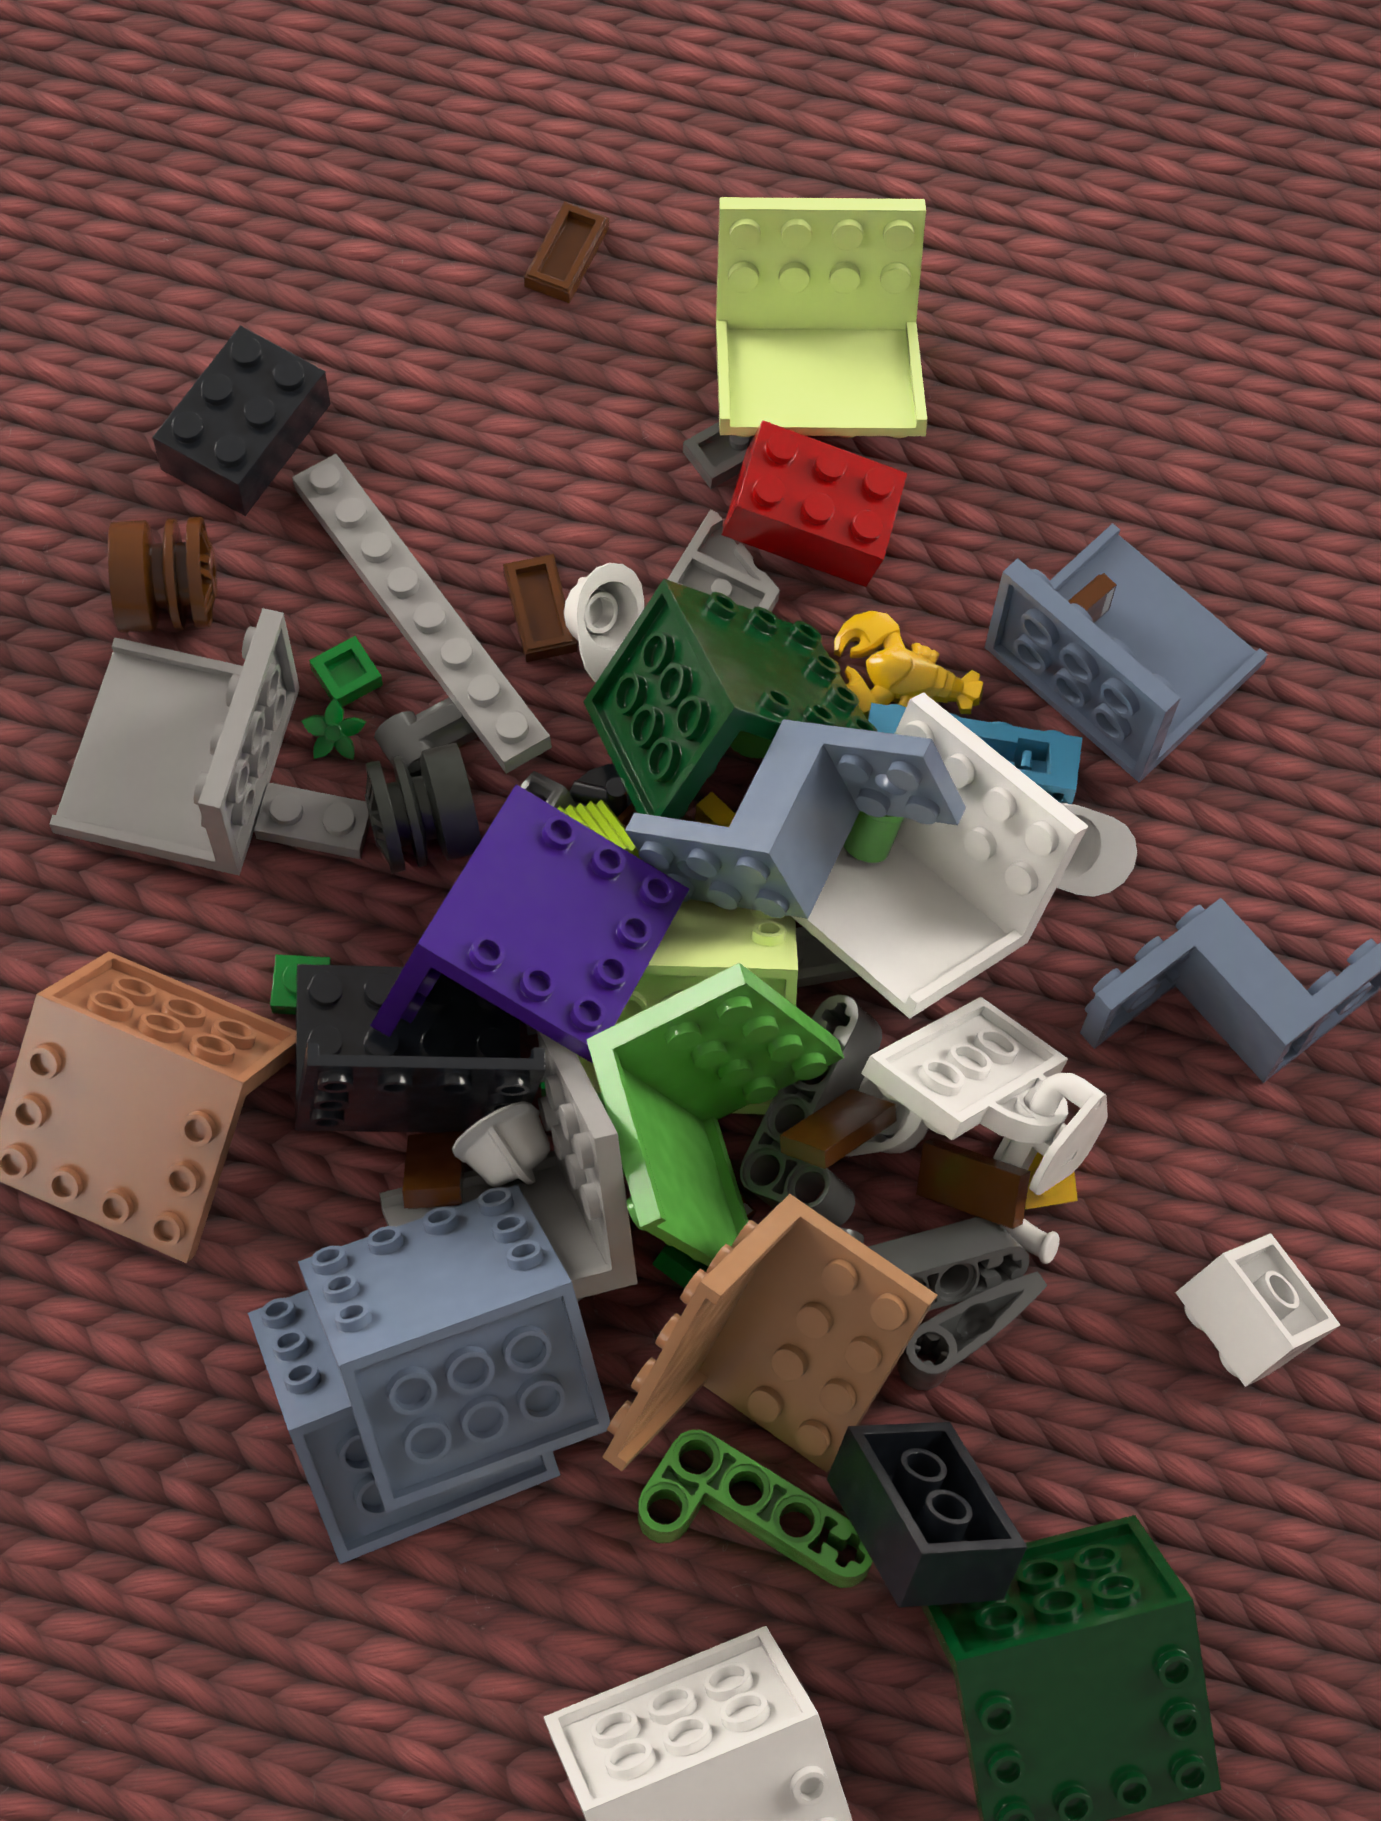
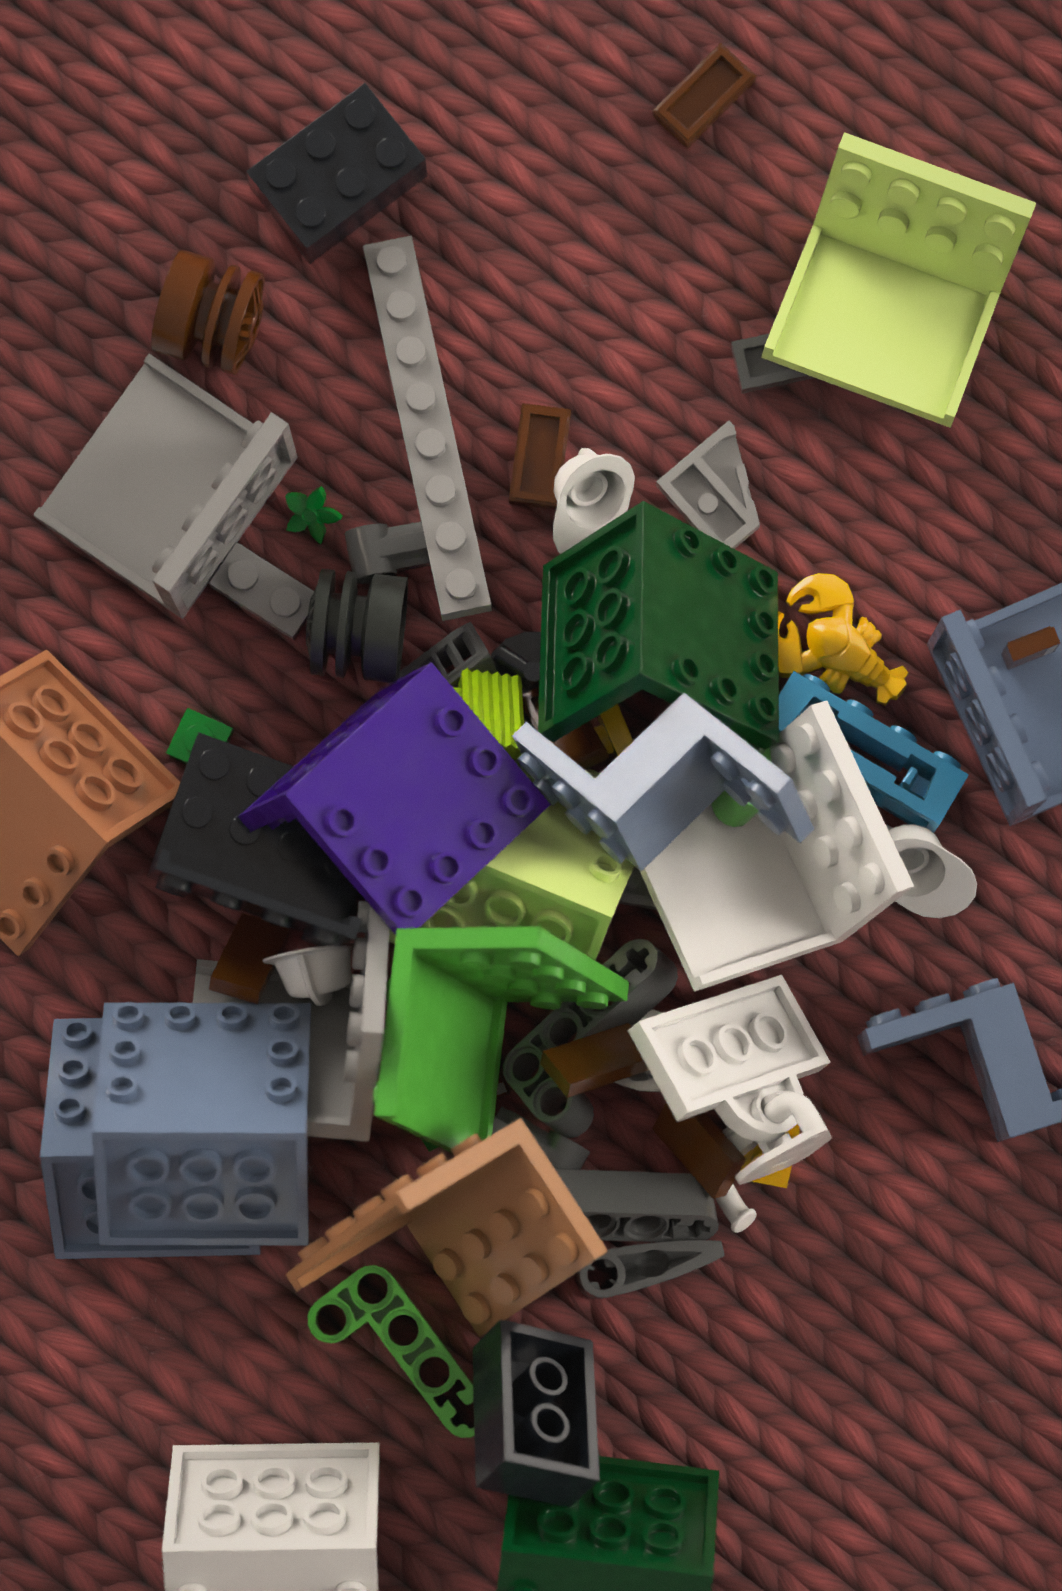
camera: 25 degrees right, 15 degrees up
green plate [309,636,383,707] -> none
red brick [721,420,907,587] -> none
white slope [1175,1233,1340,1387] -> none

